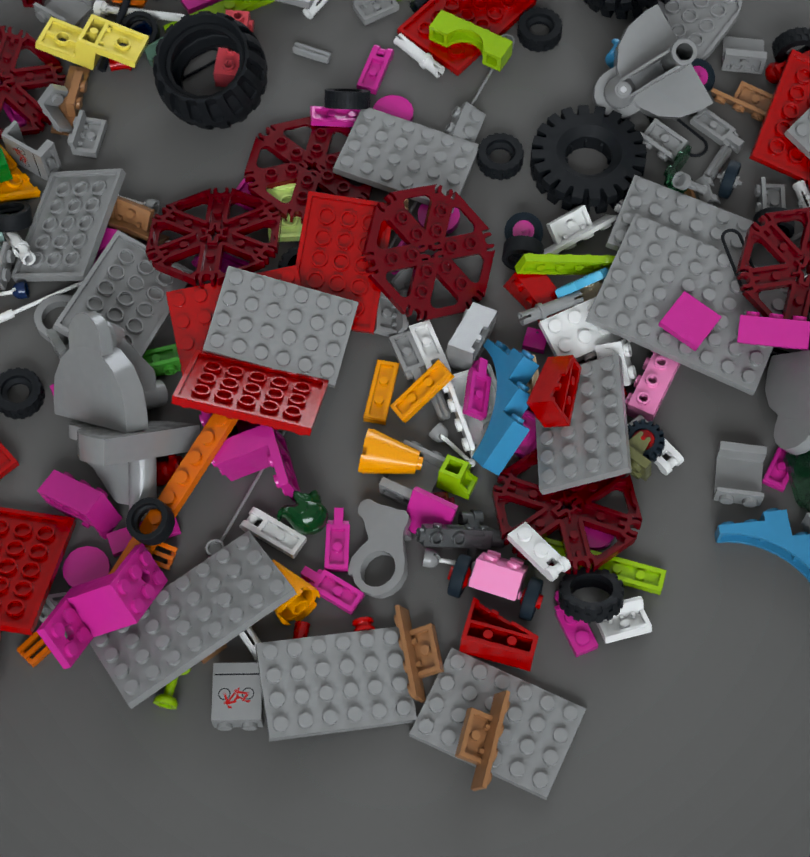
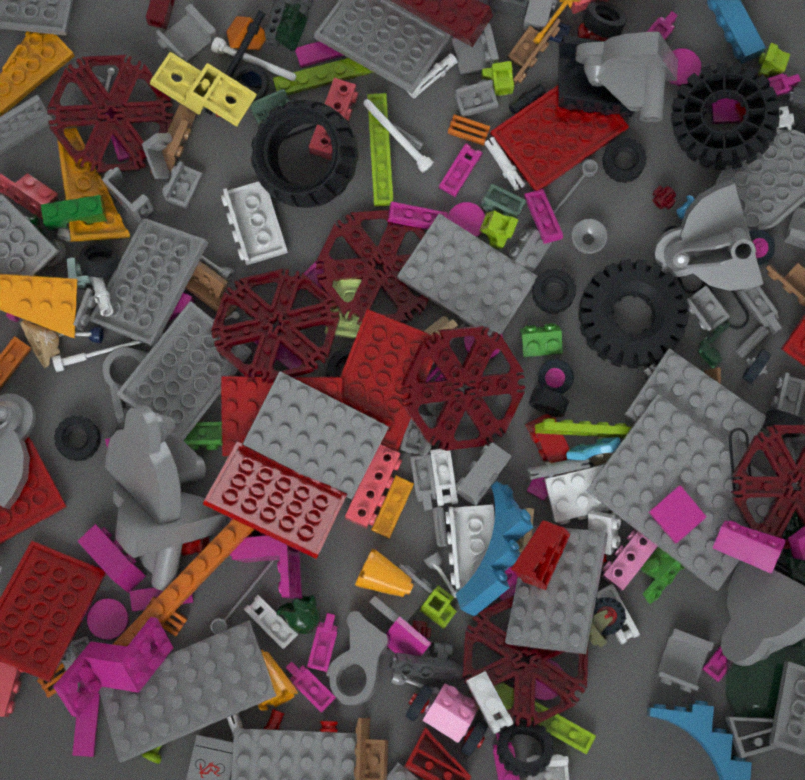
camera: 10 degrees right, 15 degrees up
black tyre [126,497,175,546] -> none
black tyre [324,88,370,110] -> none
light orange tile [390,359,455,423] -> none
lime arch [429,10,513,72] -> none
dark pink hinge [463,357,492,421] -> none
white bracket [544,205,617,254] -> none
light grey bar [672,171,720,205] -> none
none -> dark pink tile [72,693,101,757]
none -> white bracket [221,181,288,265]
none -> coral brick [345,444,403,529]
none -> white piece [363,99,434,173]
none -> lime plate [367,93,393,207]
none -> orange tile [448,114,490,146]
none -> lime brick [479,211,518,249]
none -> sand green bracket [481,184,526,219]
none -> bright green bracket [520,323,563,357]
none -> dark pink plate [524,189,563,244]
none -> light grey piece [572,219,608,254]
none -> bright green bracket [641,547,685,605]
none -> dark red gear [652,185,676,210]

